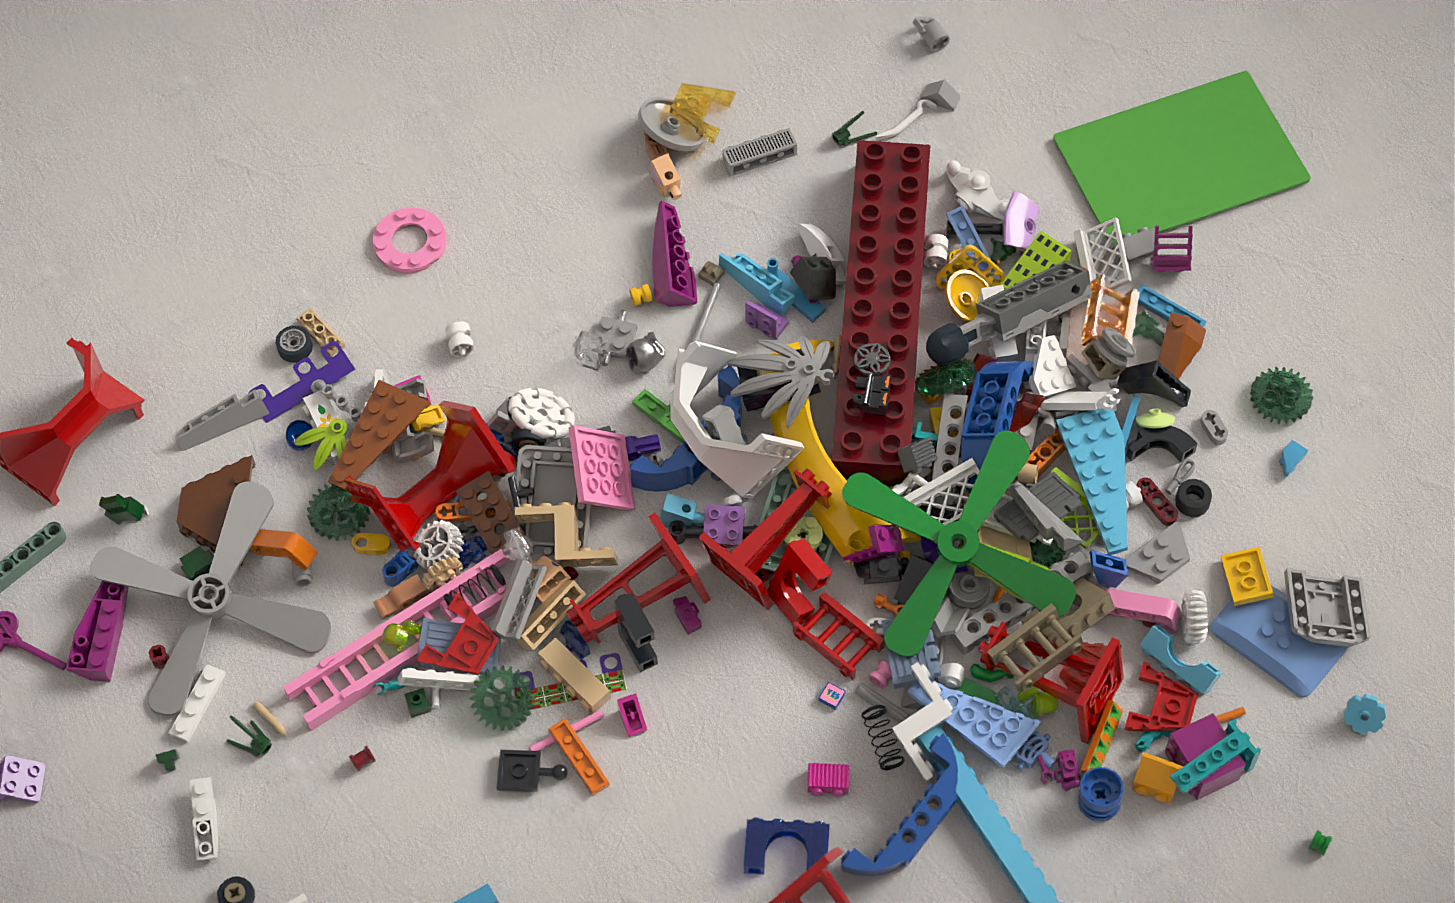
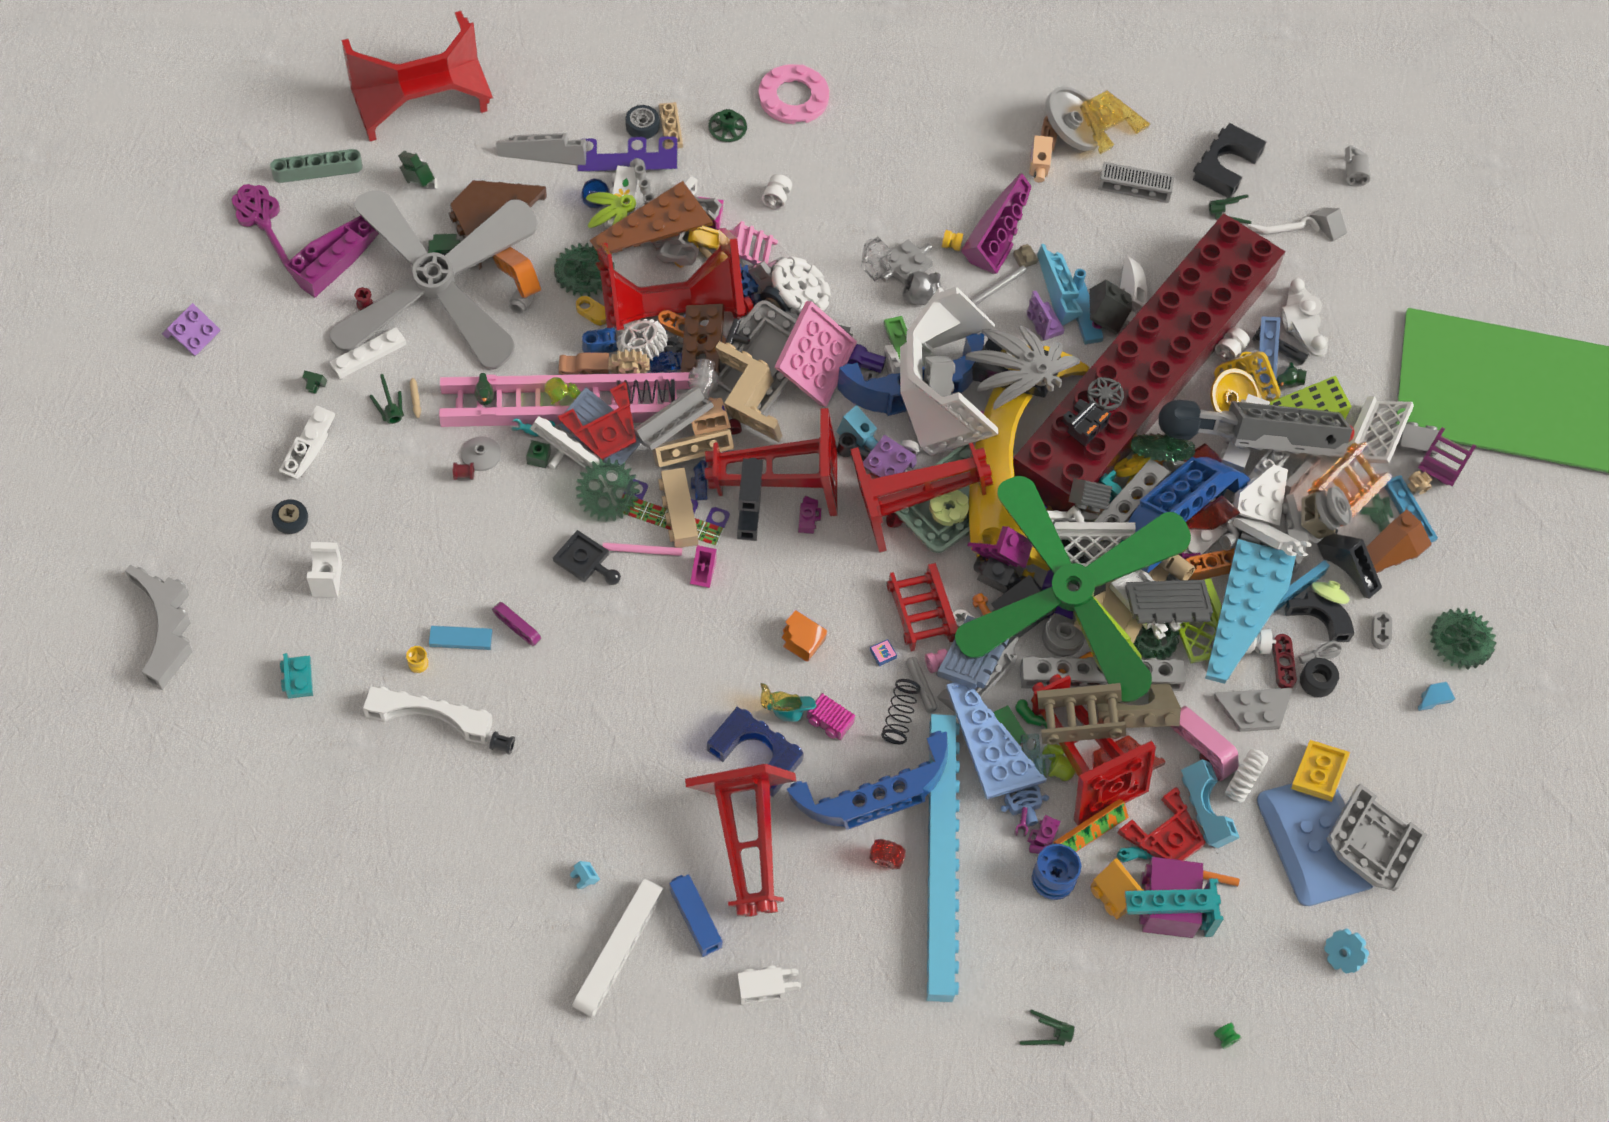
camera: 25 degrees right, 0 degrees up
orange tile [548,718,610,796] -> none
red arch [767,538,833,625] -> none
white bracket [892,662,953,782] -> none
light grey panel [931,598,970,637] -> none
white plate [938,663,965,689] -> none
lavender panel [1004,191,1039,256] -> none
light grey wedge [1007,482,1082,551] -> none
blue slope [1090,550,1128,588] -> none
none -> light grey dish [462,437,501,471]
none -> dark green animal [474,373,494,405]
none -> magenta beam [492,602,541,646]
none -> dark green wheel [708,109,747,142]
none -> bright pink plate [729,221,778,265]
none -> hair [760,683,816,722]
none -> orange piece [782,610,827,662]
none -> clear red gear [869,839,906,870]
none -> white wing [883,345,900,375]
none -> yellow tile [1114,452,1152,477]
none -> black arch [1193,123,1267,198]
none -> tan gear [1407,471,1433,495]

